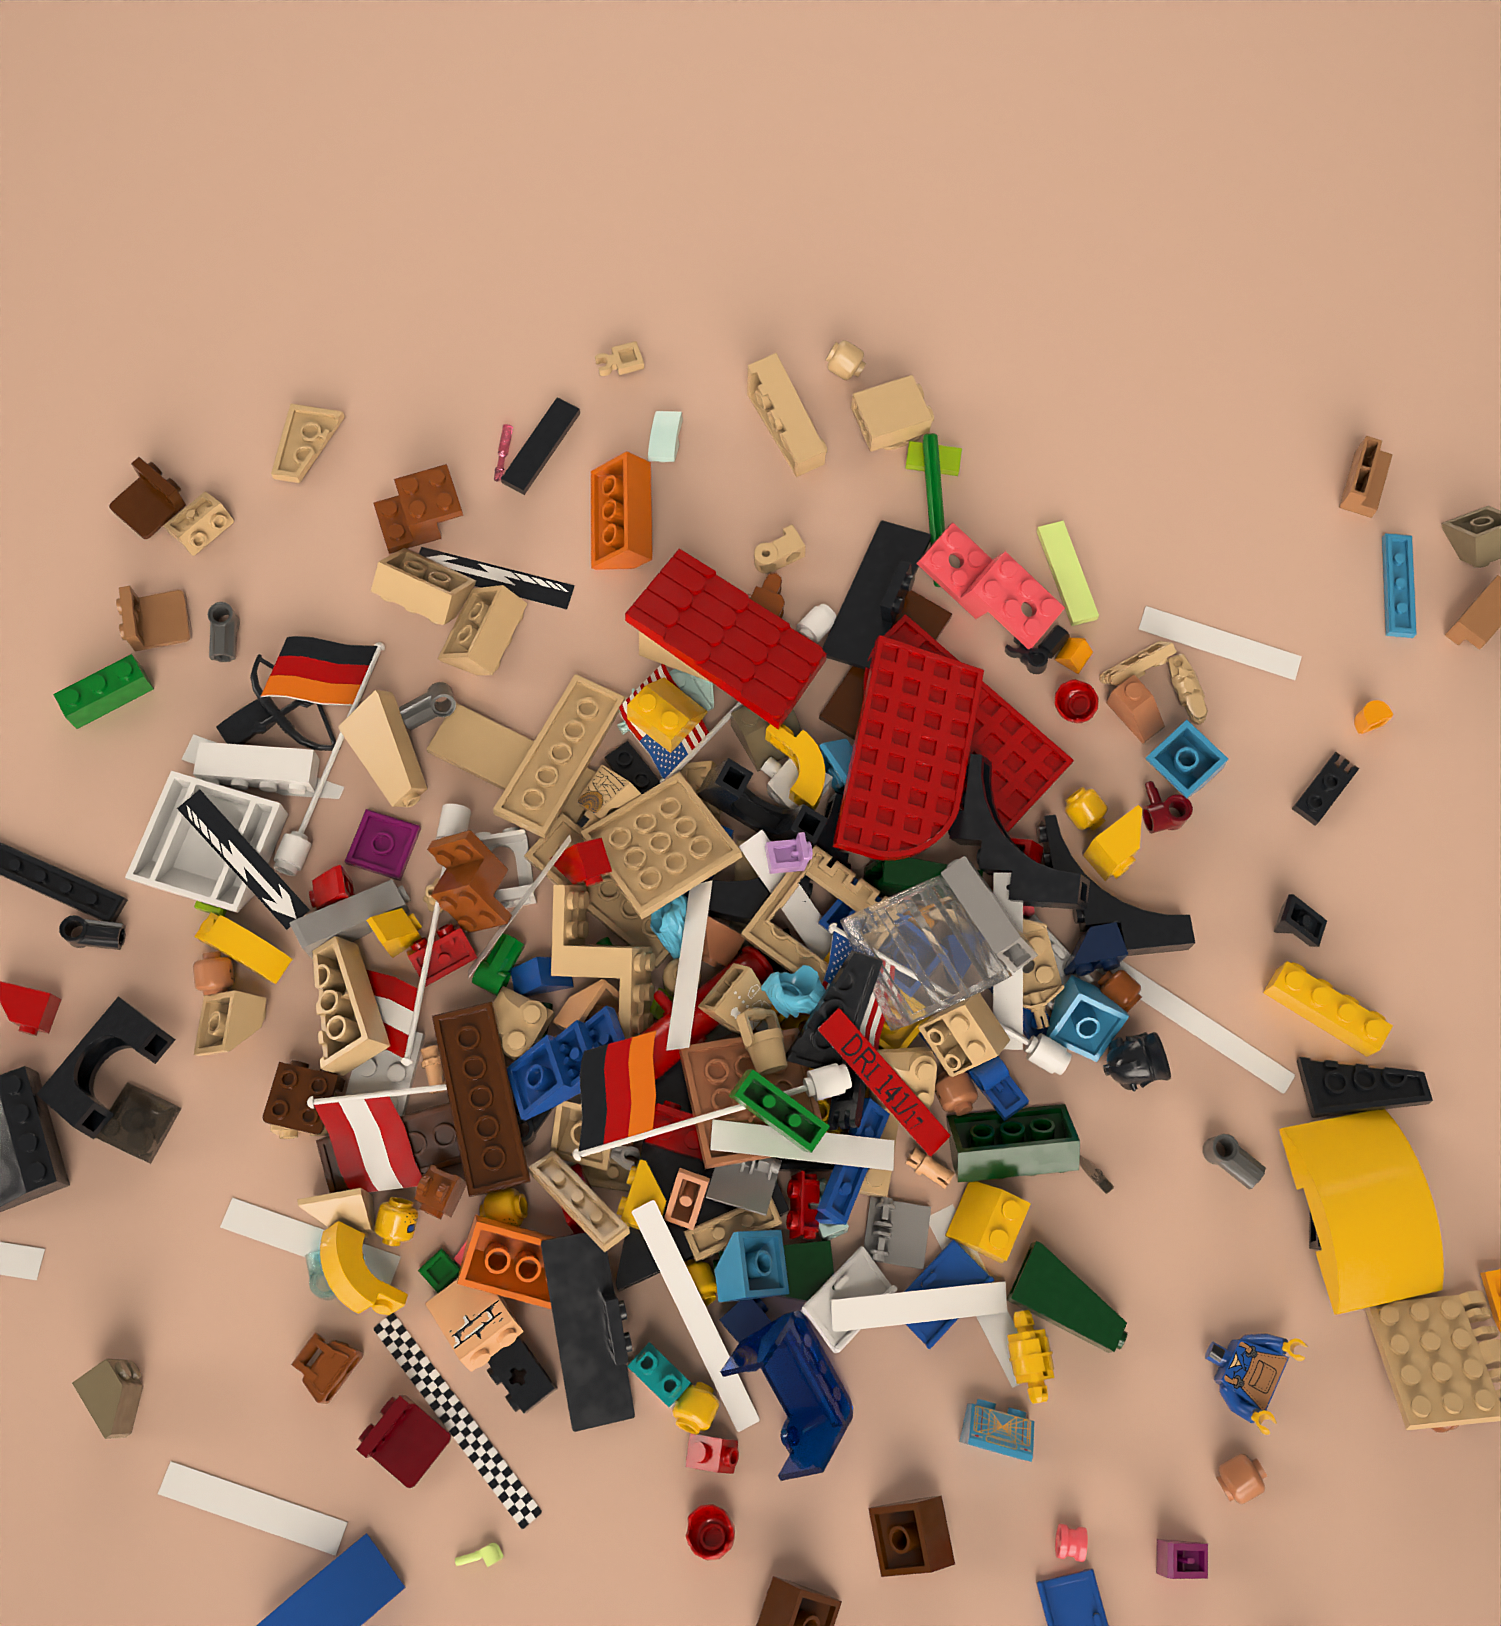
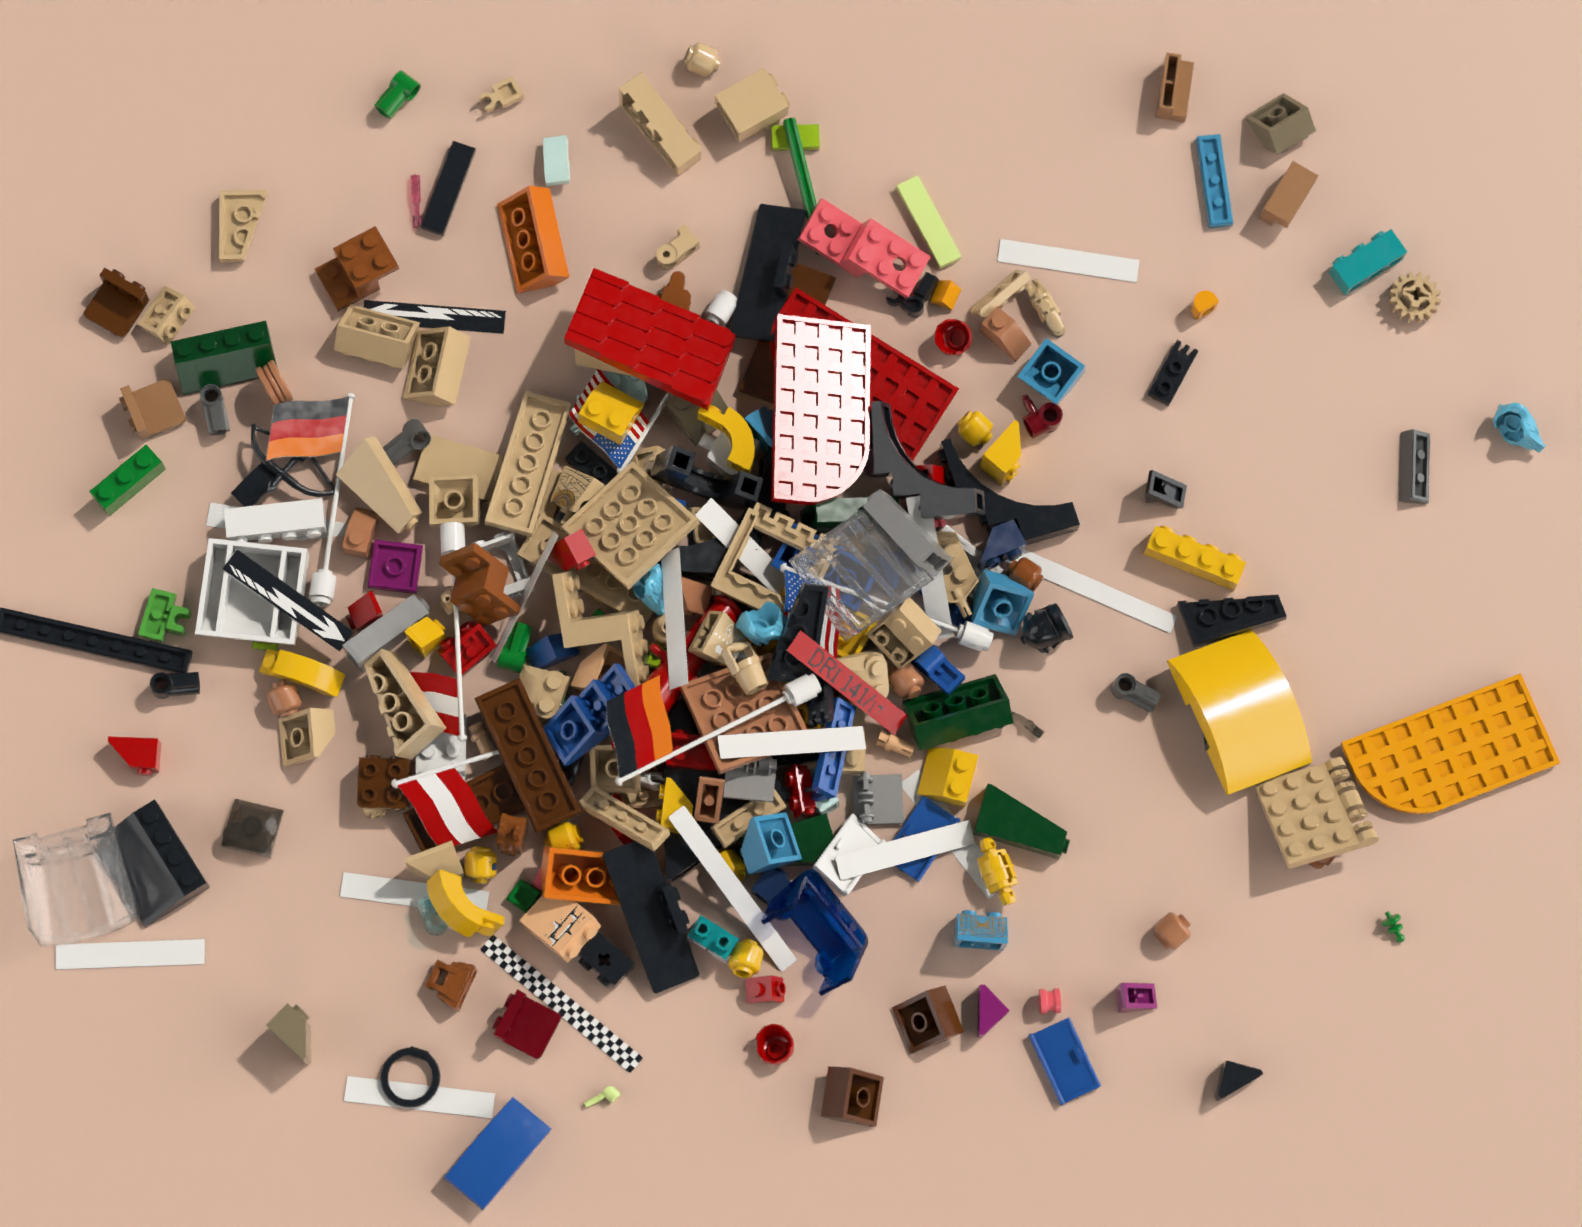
camera: 15 degrees left, 5 degrees up
black arch [36,996,176,1140] -> none
green brick [729,1069,830,1153] -> none
lavender bracket [765,832,813,874] -> none
torso [1205,1333,1308,1435] -> none
none -> bright green plate [138,588,191,642]
none -> dark green slope [170,320,278,395]
none -> nougat head [255,360,294,405]
none -> nougat slope [342,507,379,560]
none -> green piece [374,70,421,120]
none -> black piece [380,1046,441,1108]
none -> tan slope [429,475,481,528]
none -> magenta slope [977,985,1010,1038]

